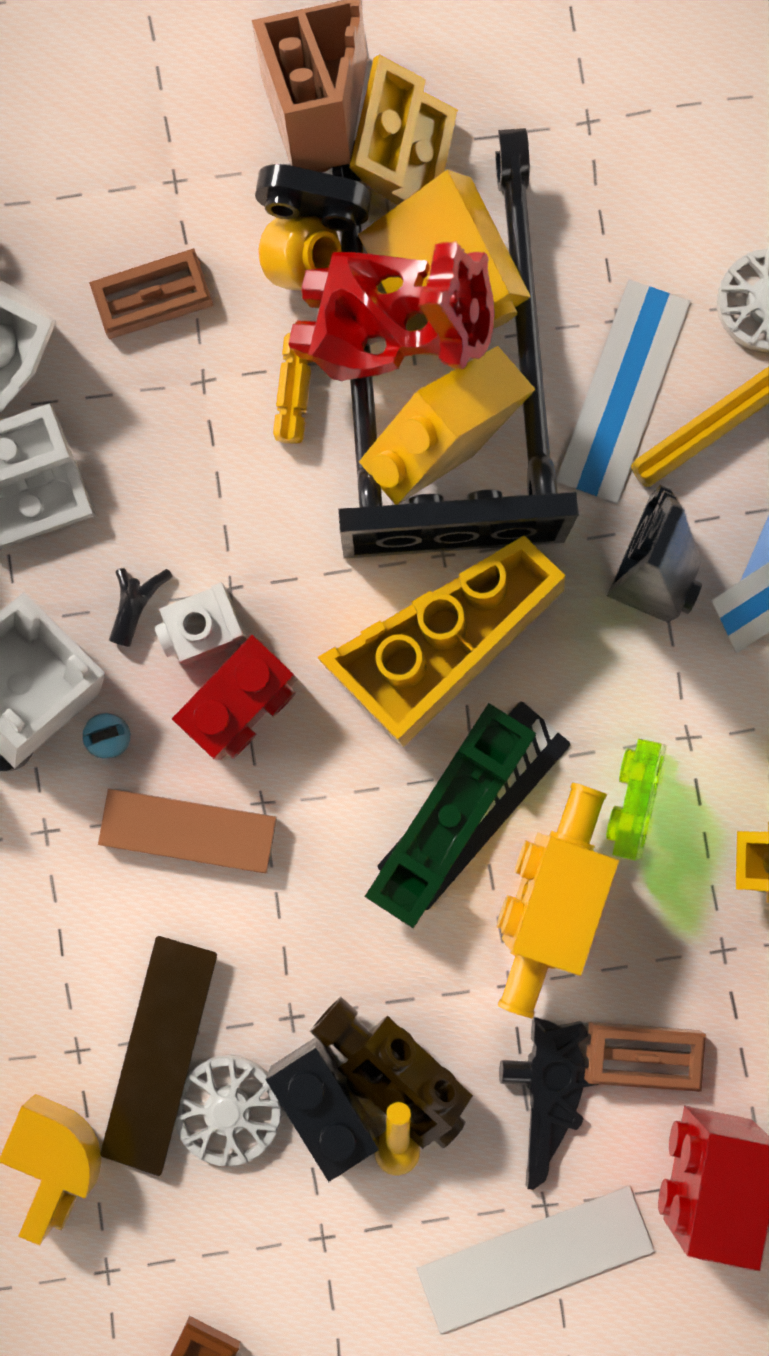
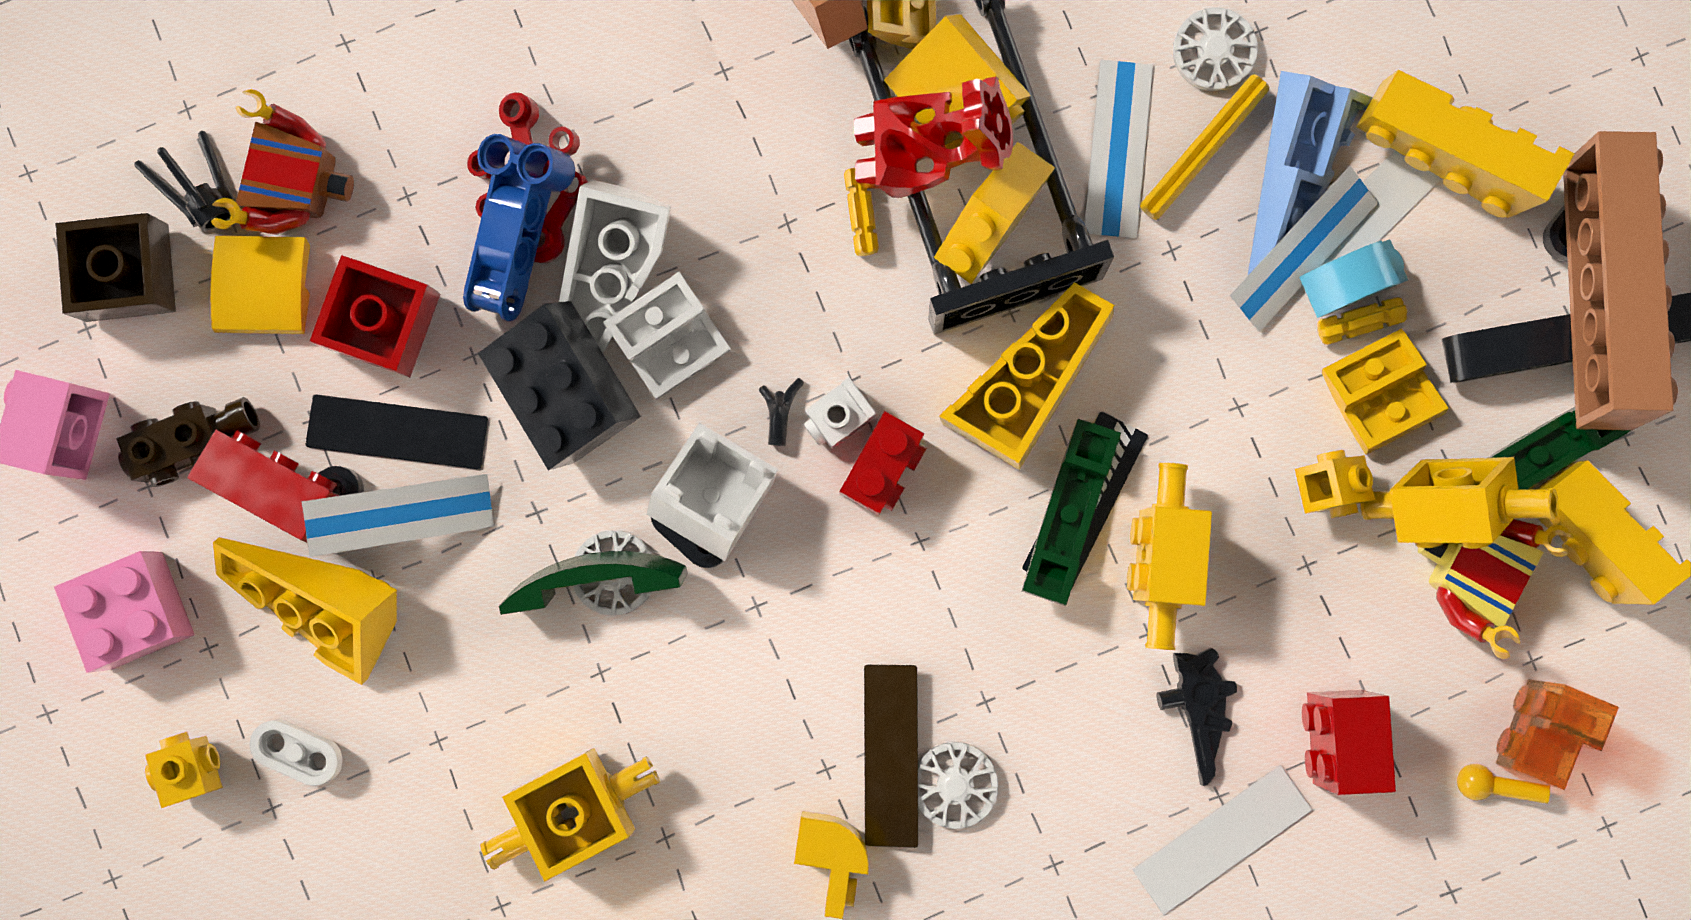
camera: 10 degrees left, 0 degrees up
medium azure hinge [83,713,131,758] -> none
nougat tile [89,248,214,340] -> none
nougat tile [98,789,277,874] -> none
black plate [255,164,372,232] -> none
yellow head [258,215,342,291] -> none
black brick [265,1037,379,1183] -> none
dark brown brick [310,996,473,1149] -> none
yellow bar [374,1102,420,1176] -> none
nougat tile [584,1022,706,1092] -> none
clear neon green plate [606,738,668,861] -> none
black wedge [607,485,702,623] -> none

